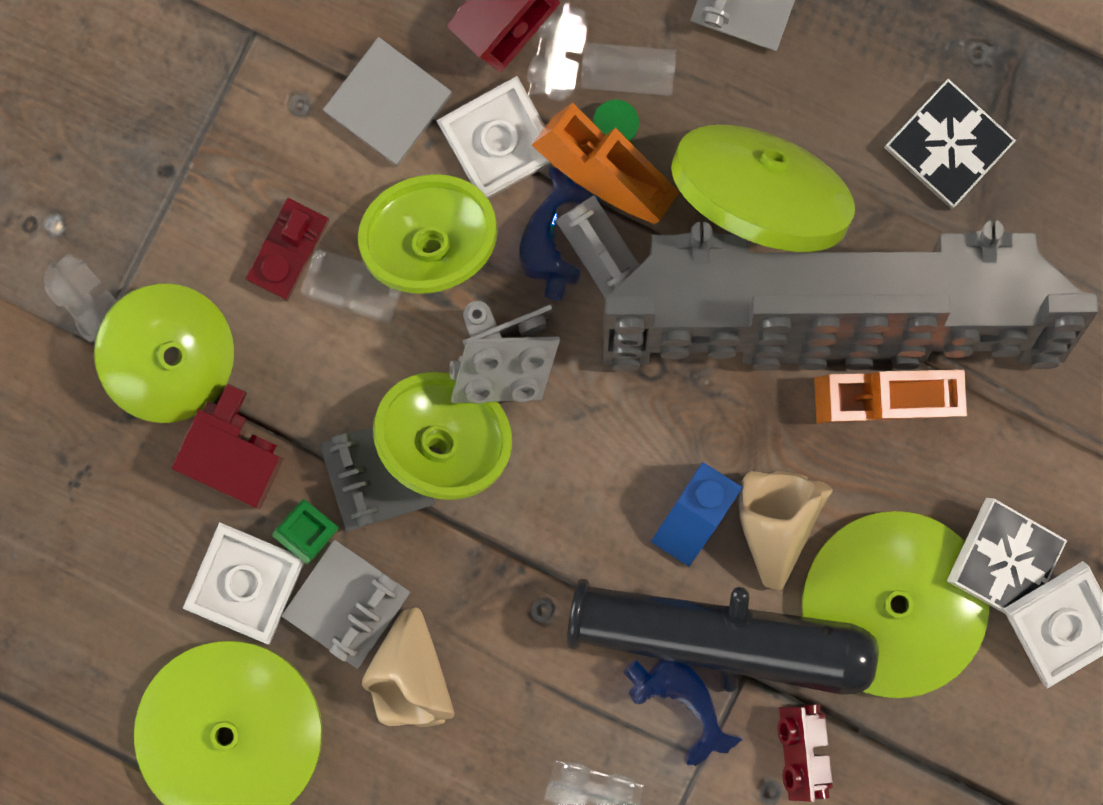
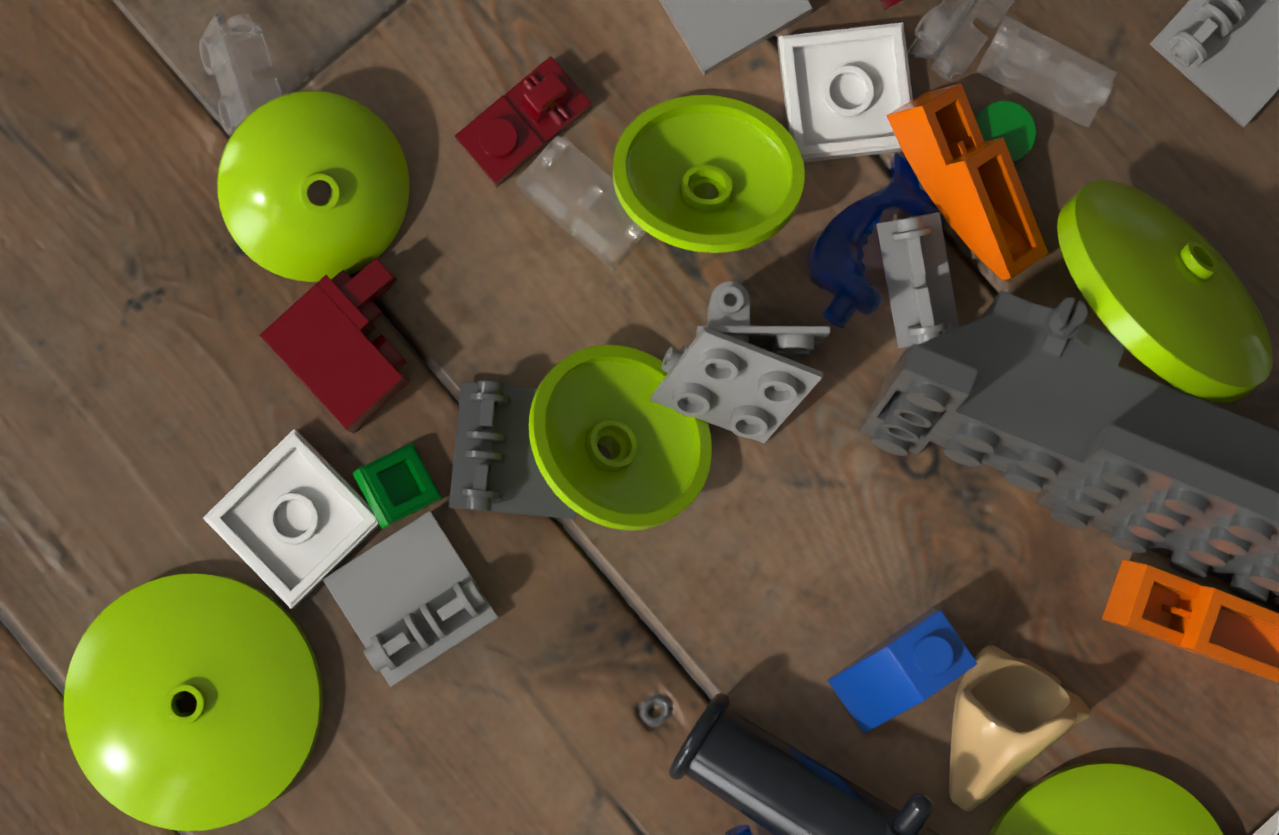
camera: 25 degrees right, 0 degrees up
tan hat [362,607,455,727] -> none

